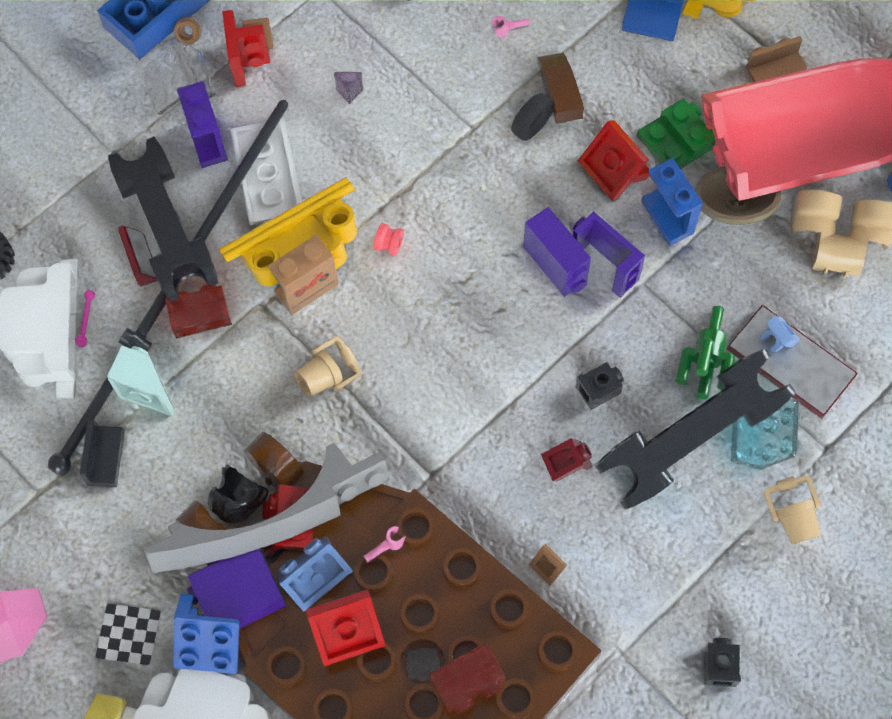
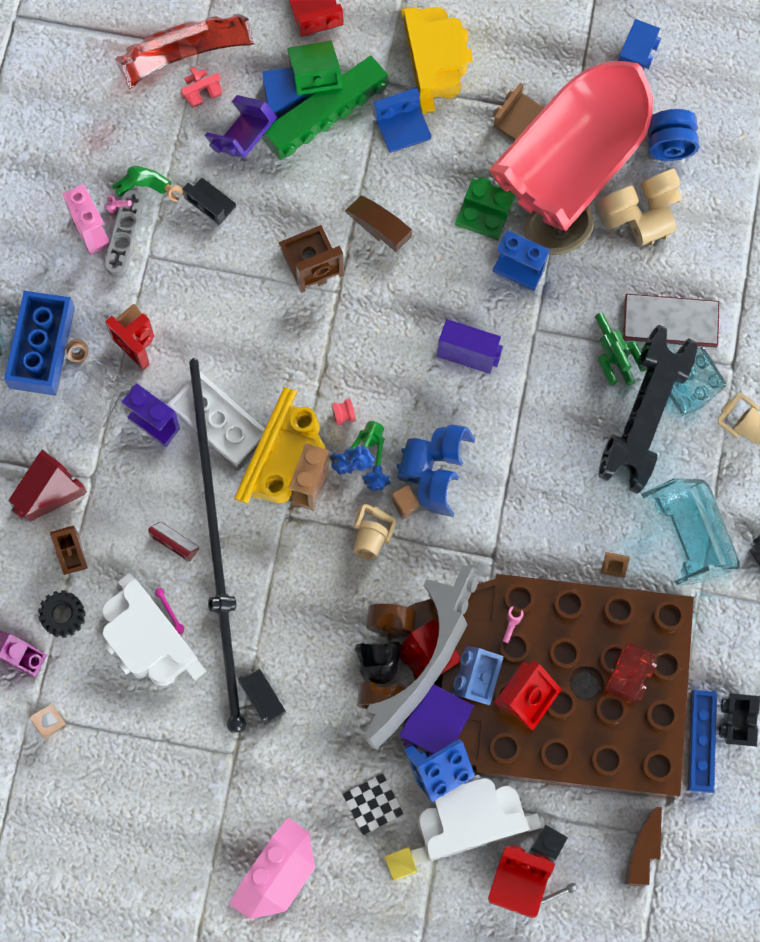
camera: 40 degrees left, 5 degrees up
light aqua slope [107,346,175,416] -> none
black piece [108,136,219,303] -> none
clear red brick [165,285,232,339] -> none
clear purple slope [334,72,364,104] -> none
bright pink hand [492,16,530,37] -> none
black tyre [511,93,554,141] -> none
dark red bracket [541,438,593,482] -> none
dark purple panel [573,211,645,298] -> none
black brick [576,362,624,410] -> none
red bracket [577,120,649,200] -> none
light blue tile [760,316,800,352] -> none
none -> dark red slope [8,449,87,521]
none -> reddish brown slope [50,525,88,575]
none -> reddish brown bracket [279,225,344,293]
none -> blue plant [329,421,391,491]
none -> medium nougat slope [392,485,419,520]
none -> blue piece [397,424,475,517]
none -> clear light blue windscreen [641,478,740,585]

